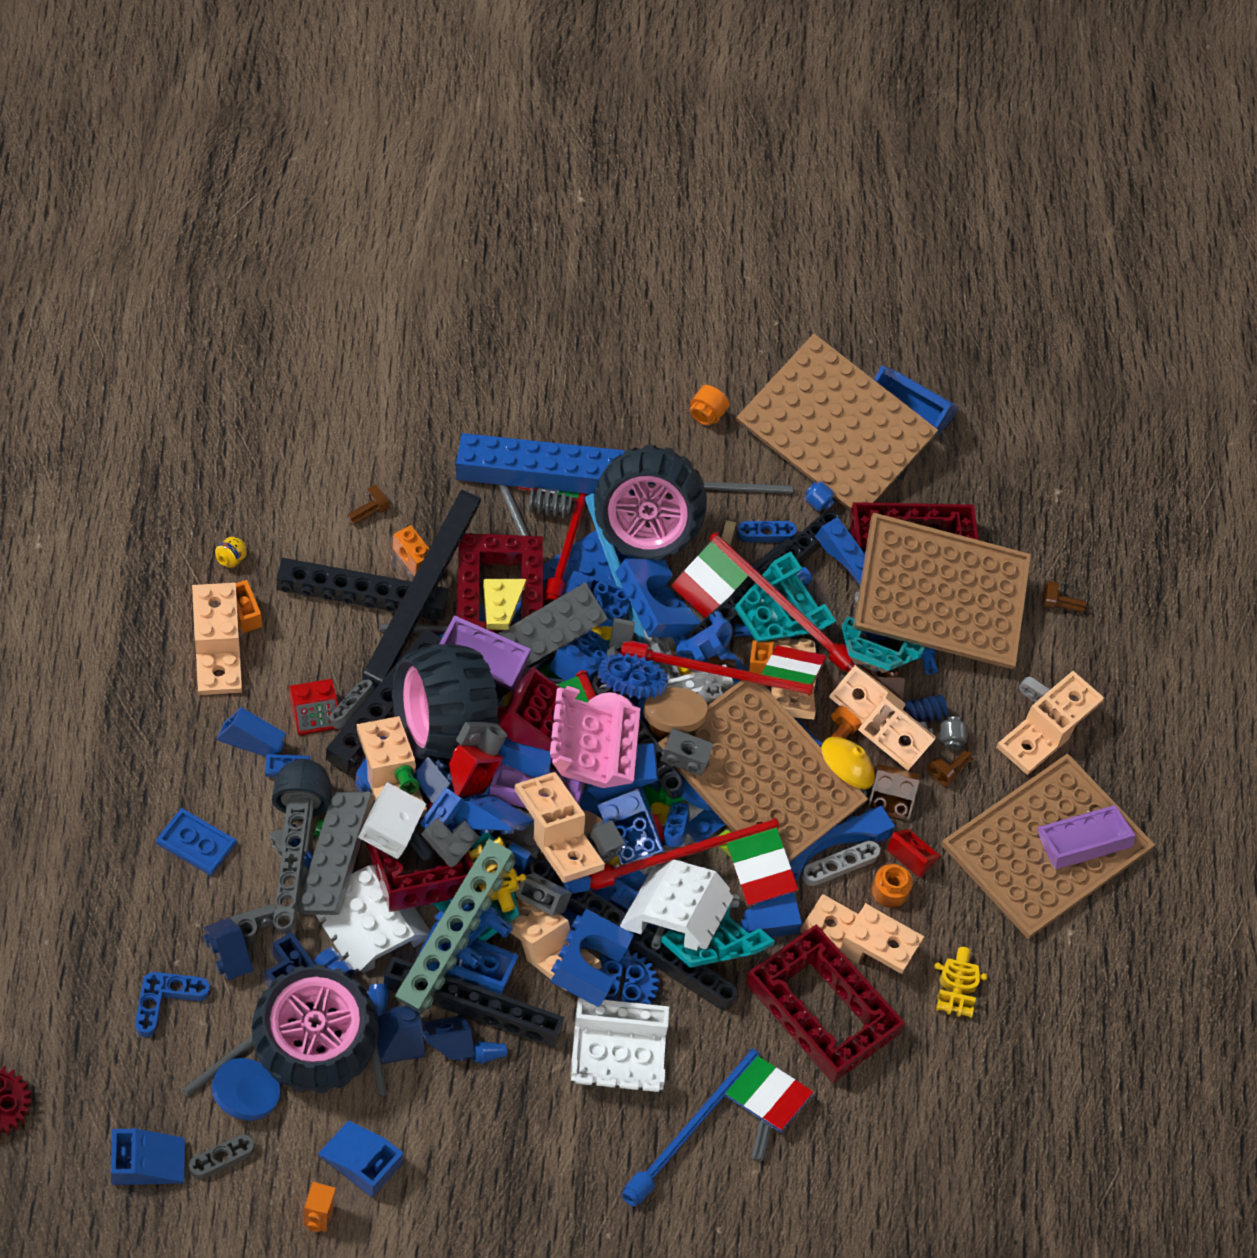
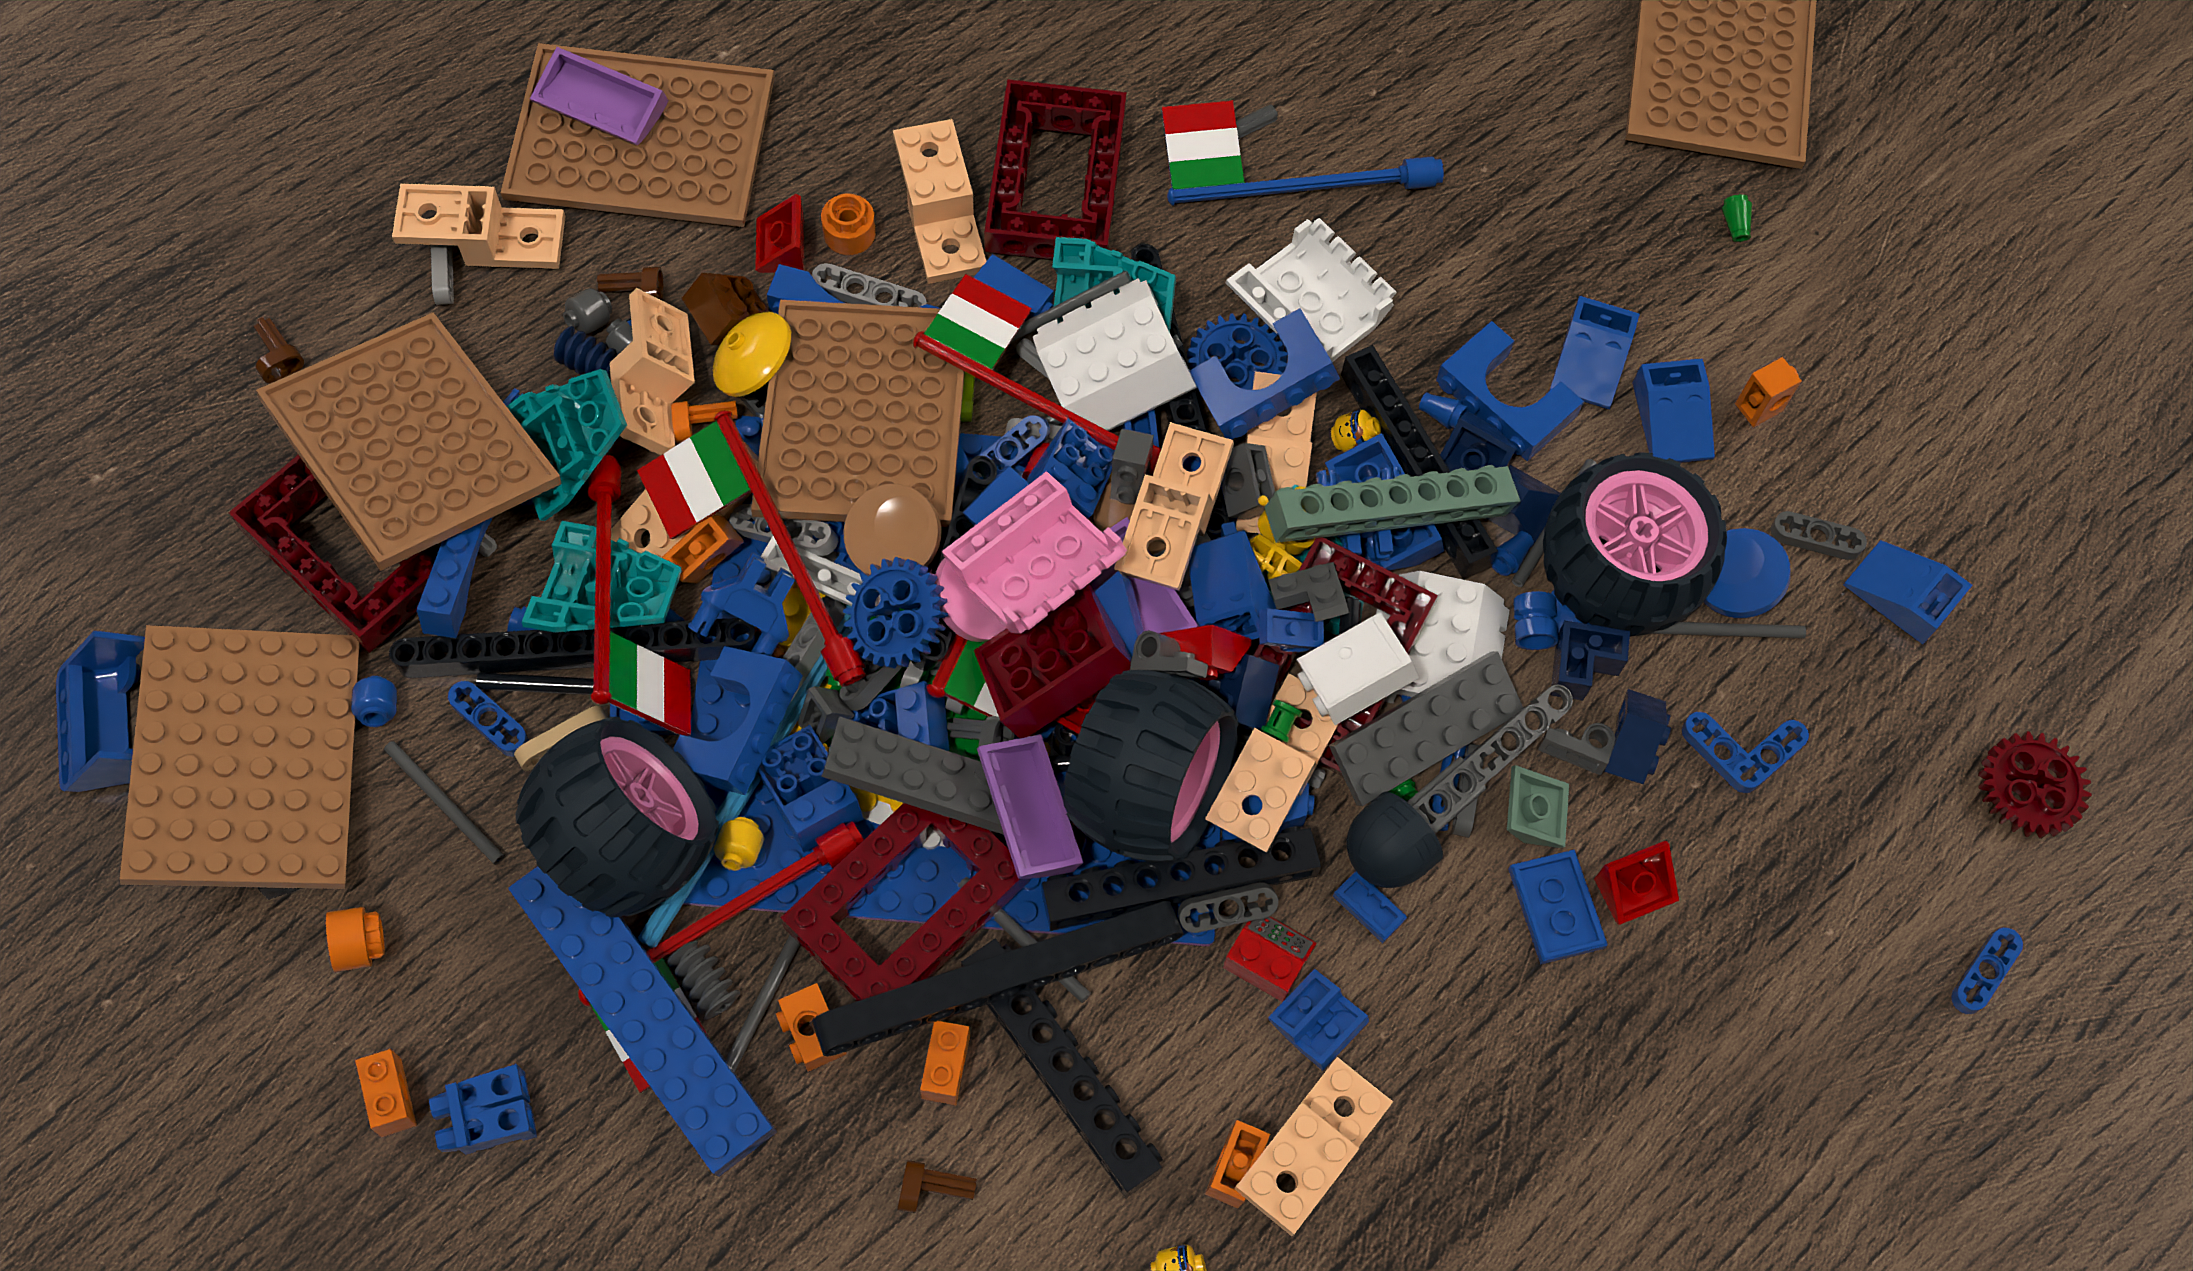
camera: 130 degrees left, 10 degrees up
blue slope [216,707,286,757] -> none
light yellow wing [483,579,526,630] -> none
dark grey brick [660,728,713,776] -> none
yellow torso [934,947,987,1018] -> none
none -> orange brick [355,1049,417,1137]
none -> blue hips [429,1064,537,1155]
none -> yellow head [713,817,764,871]
none -> orange brick [775,983,847,1072]
none -> dark grey piece [1011,270,1131,342]
none -> blue slope [1268,969,1369,1071]
none -> yellow head [1331,410,1381,452]
none -> blue arch [1436,321,1584,461]
none -> sand green slope [1507,765,1569,848]
none -> blue slope [1549,296,1640,409]
none -> red slope [1594,840,1679,925]

